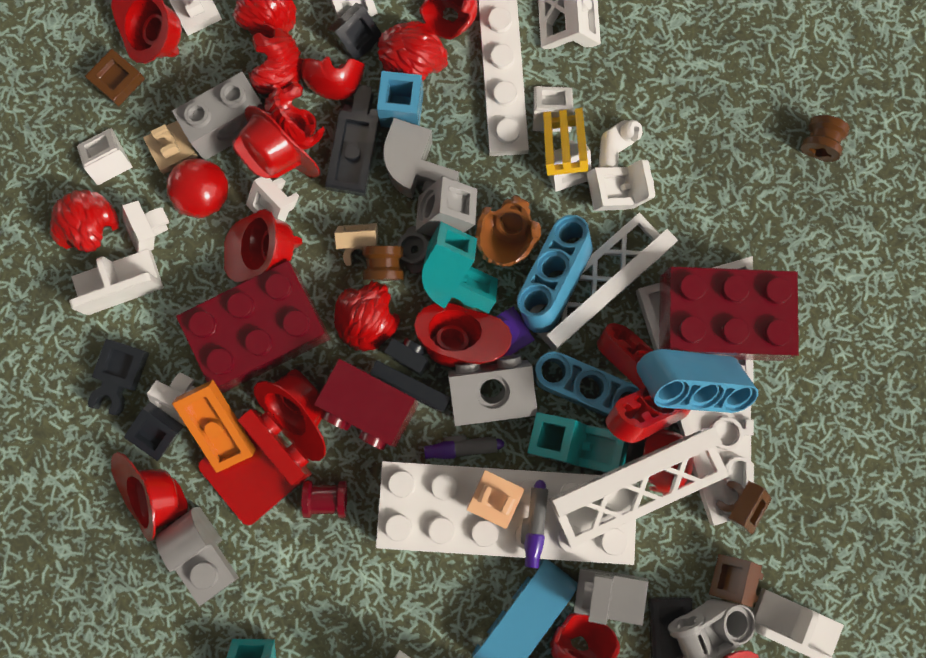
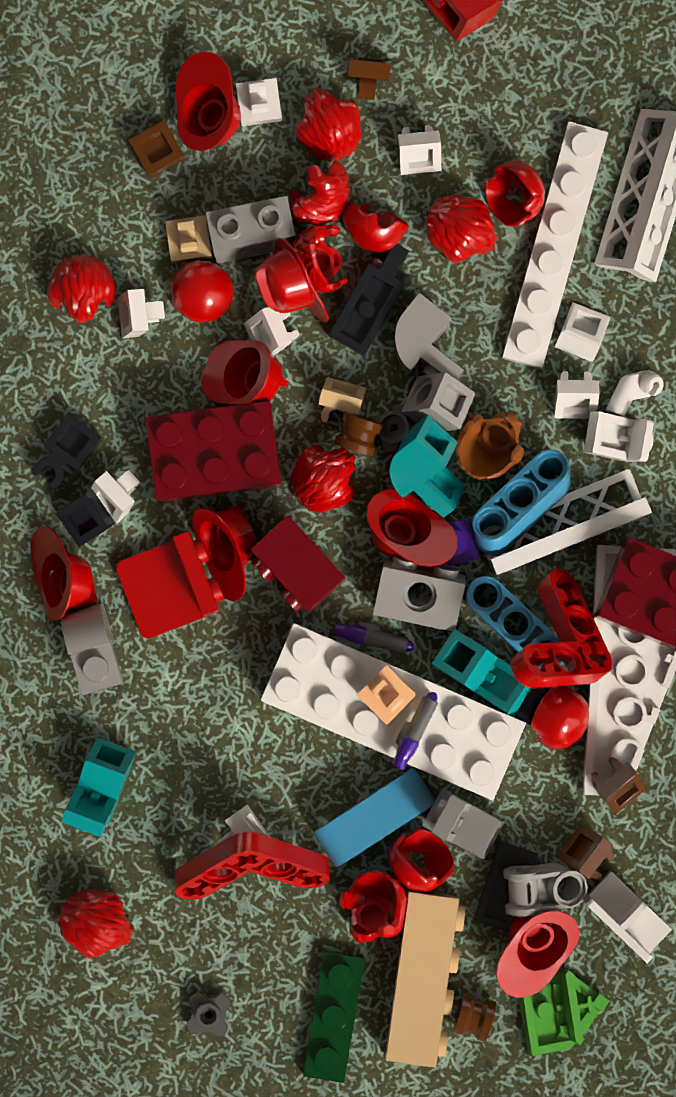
camera: 25 degrees right, 5 degrees up
white panel [69,249,164,315] -> none
white slope [77,128,132,185] -> none
orange plate [172,380,256,473] -> none
dark red bush [301,481,348,518] -> none
black plate [328,2,382,60] -> none
black tile [370,360,451,413] -> none
dark azure brick [377,71,423,128] -> none
black plate [384,338,429,377] -> none
yellow tile [543,108,588,176] -> none
white fence [548,427,729,548] -> none
dark azure beam [636,349,758,413] -> none

